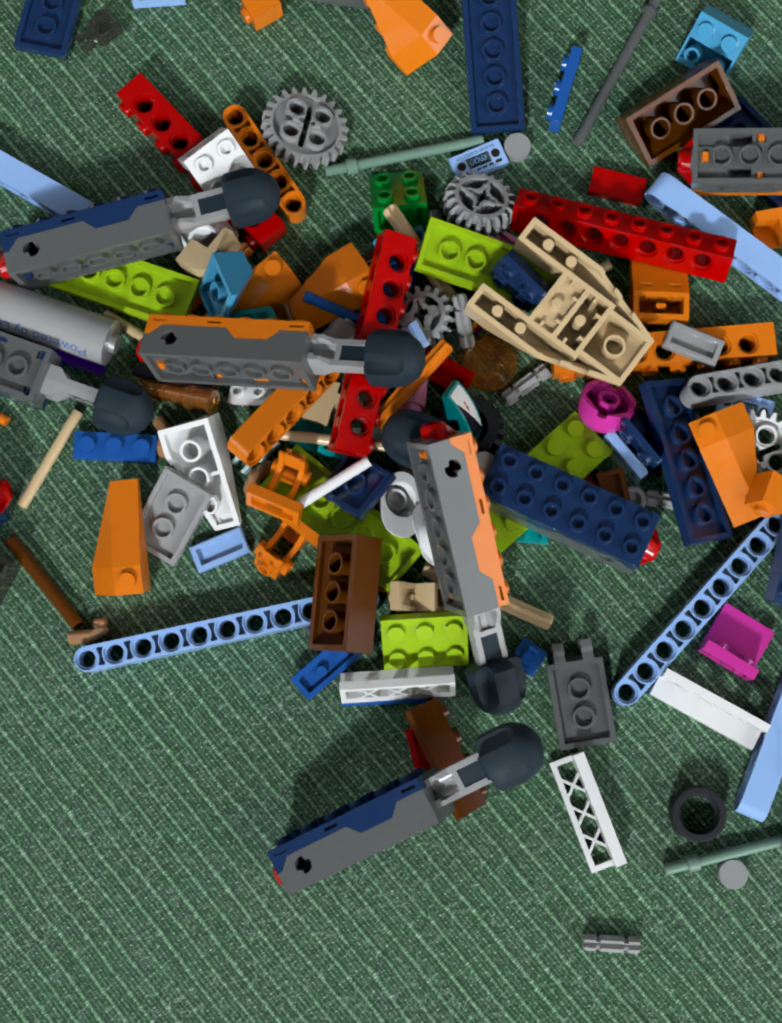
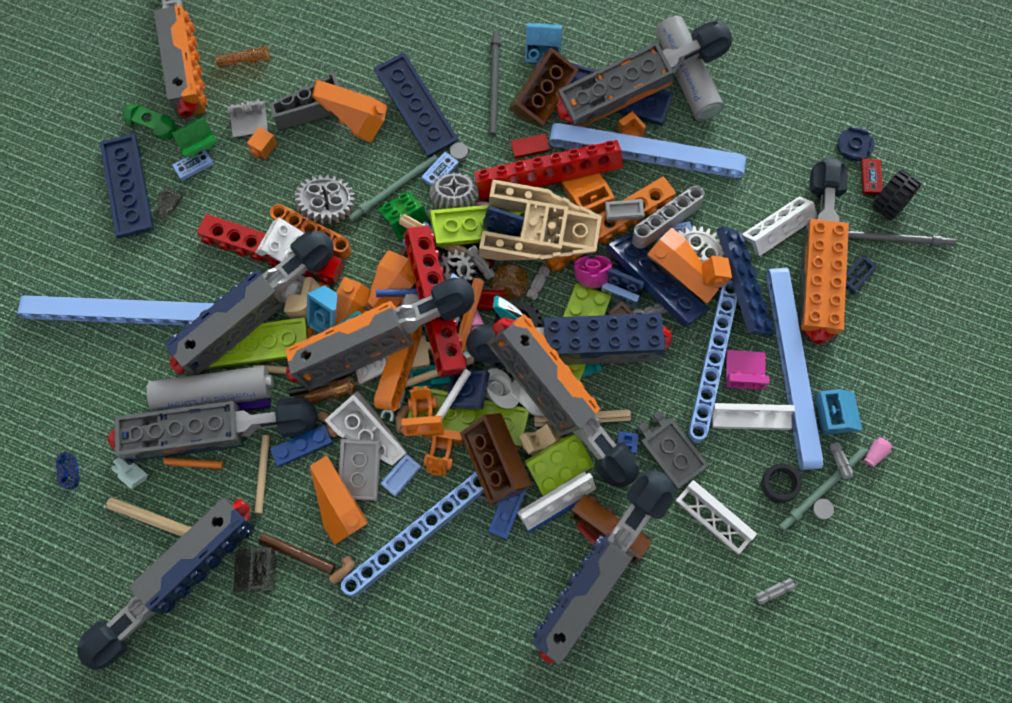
camera: 30 degrees left, 10 degrees down
blue plate [546,45,583,133] -> none

